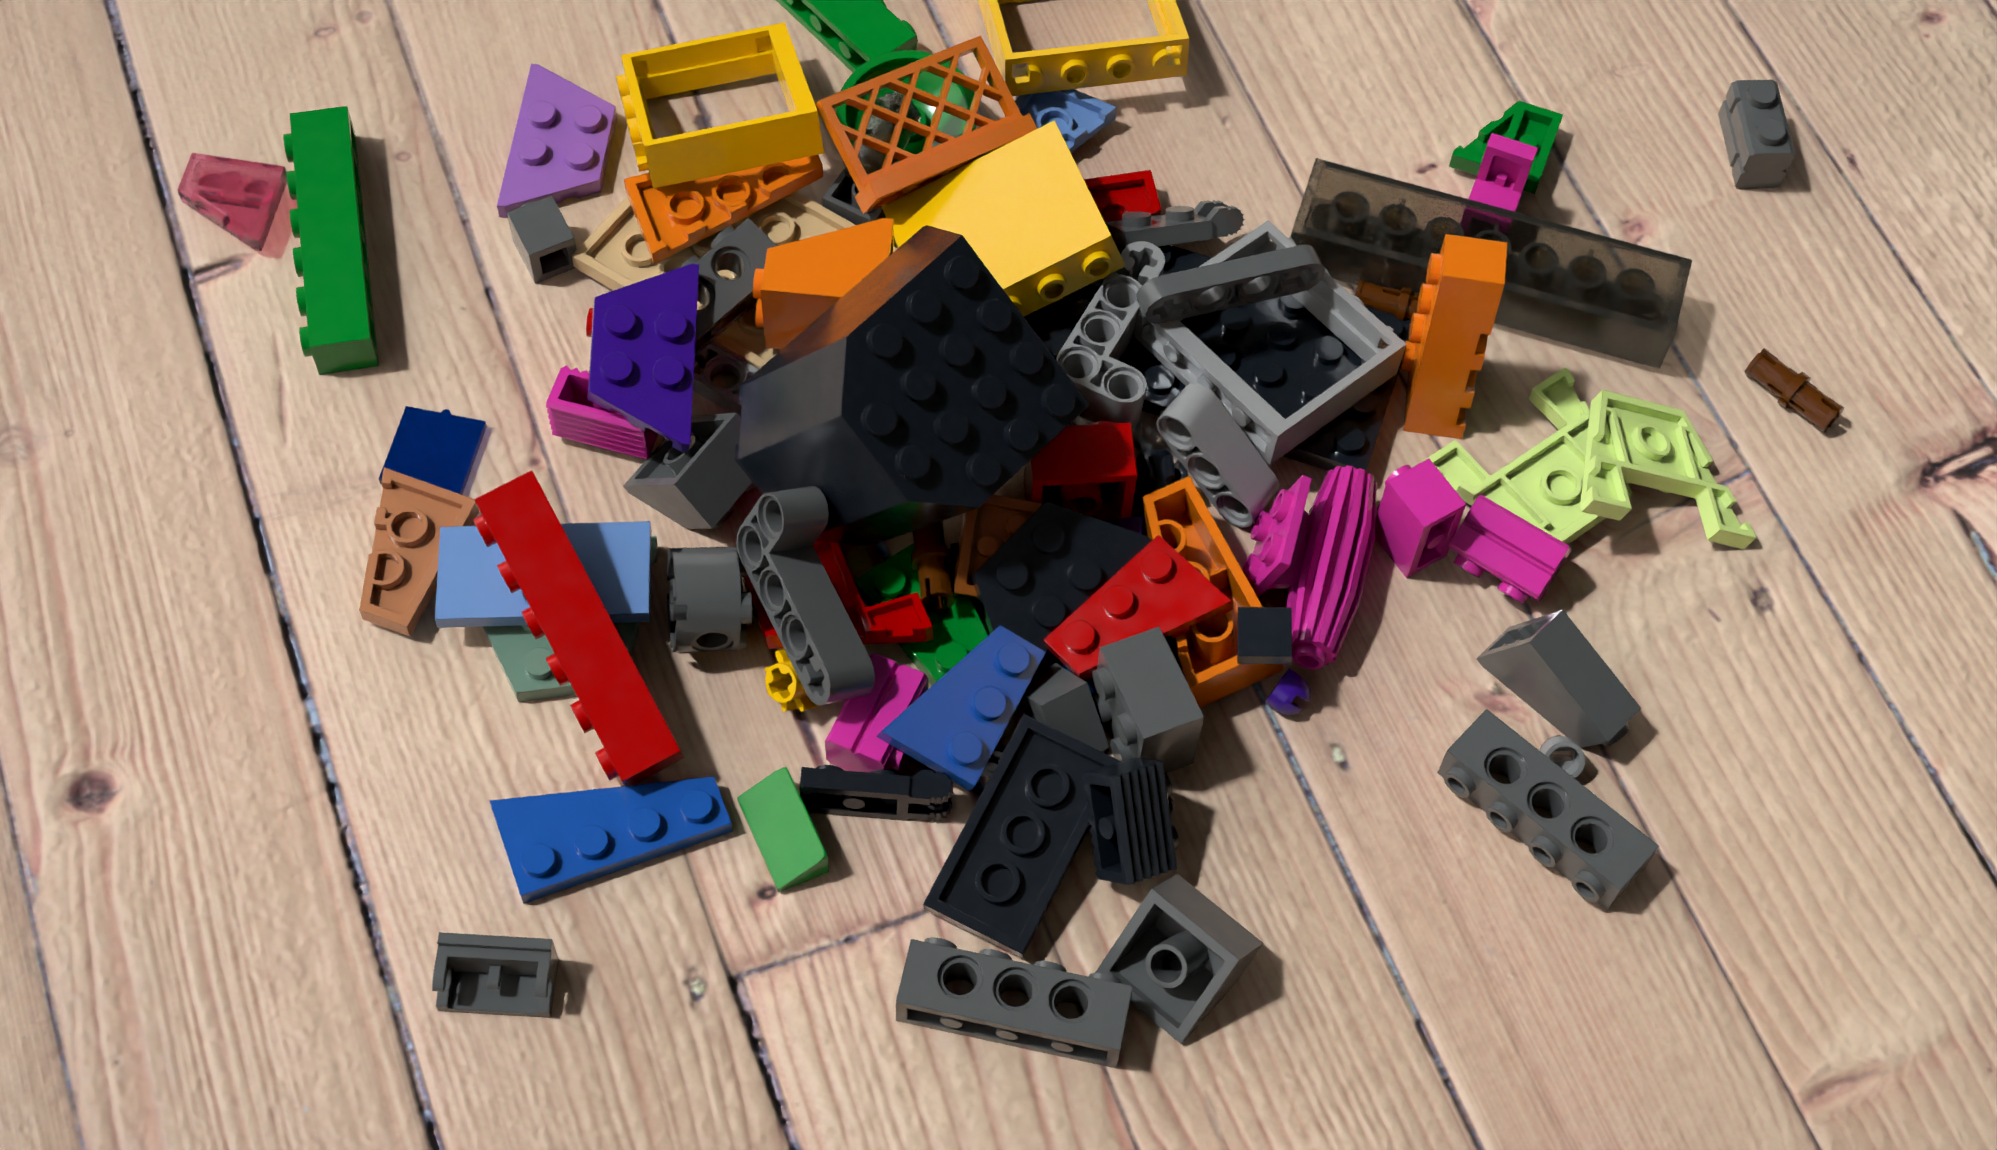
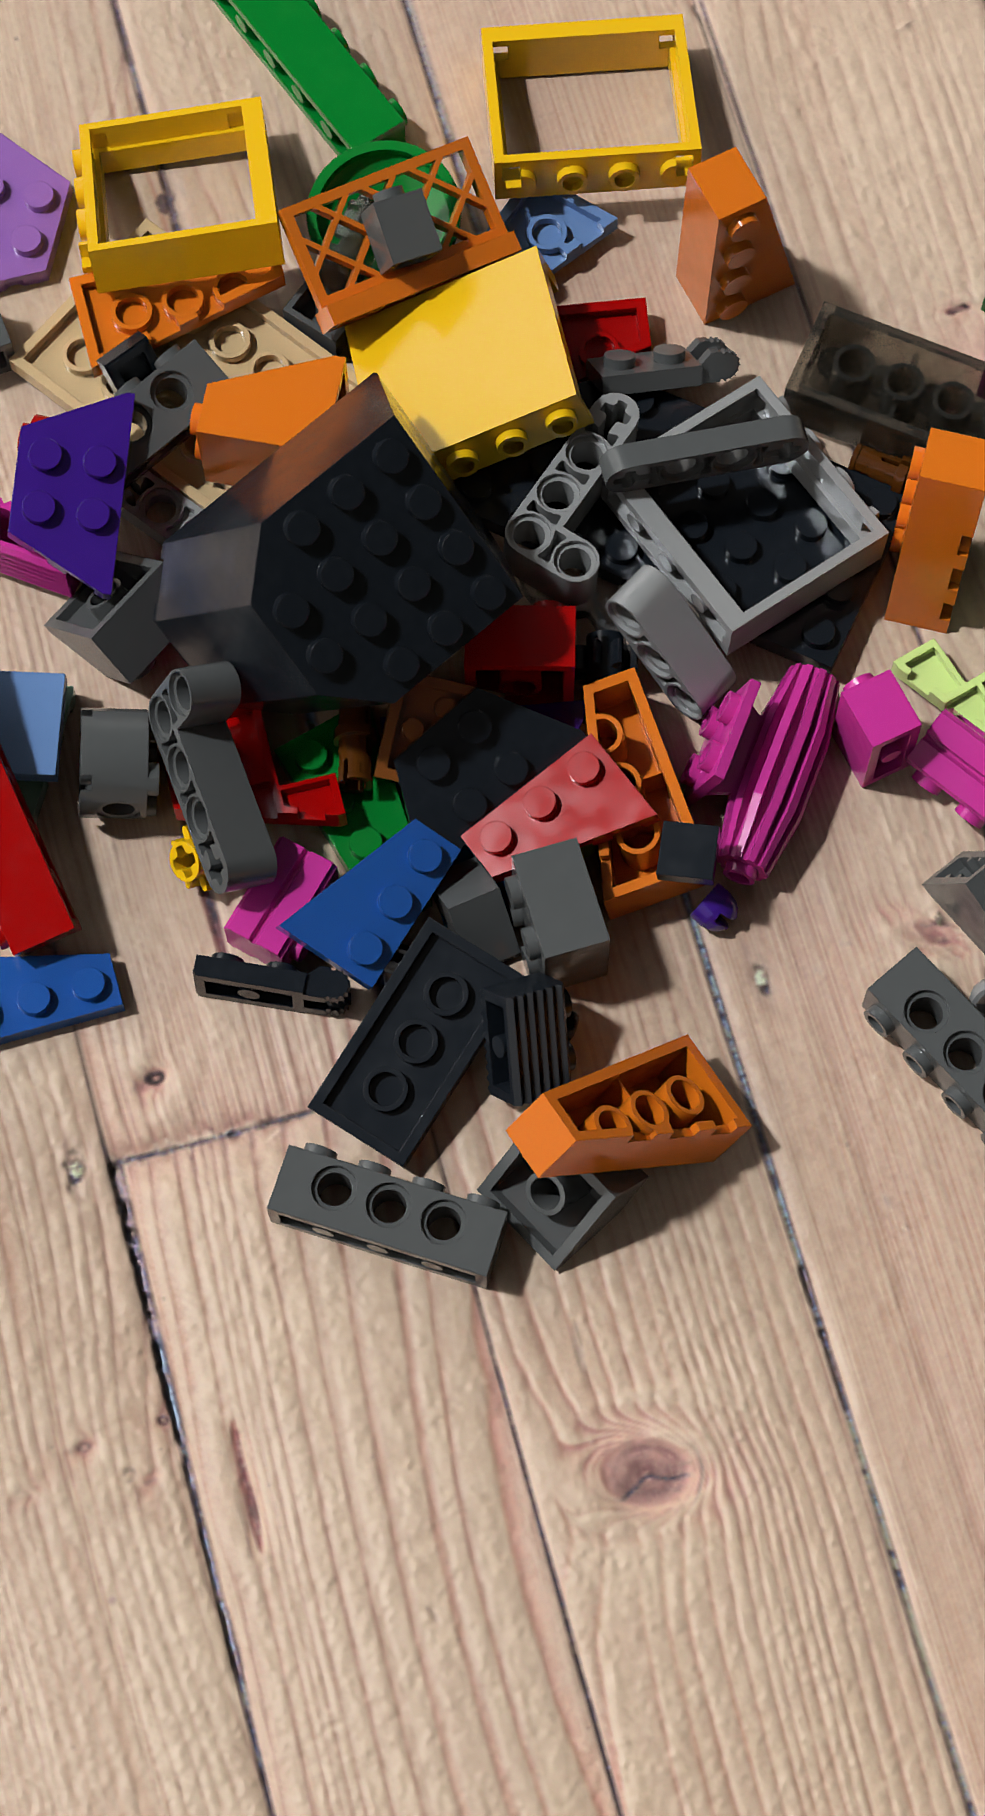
camera: 10 degrees right, 10 degrees up
slope [737,767,829,893] -> none
none -> black tile [96,331,158,394]
none -> dark grey brick [360,185,443,275]
none -> orange wedge [505,1034,752,1178]
none -> orange wedge [676,147,795,325]

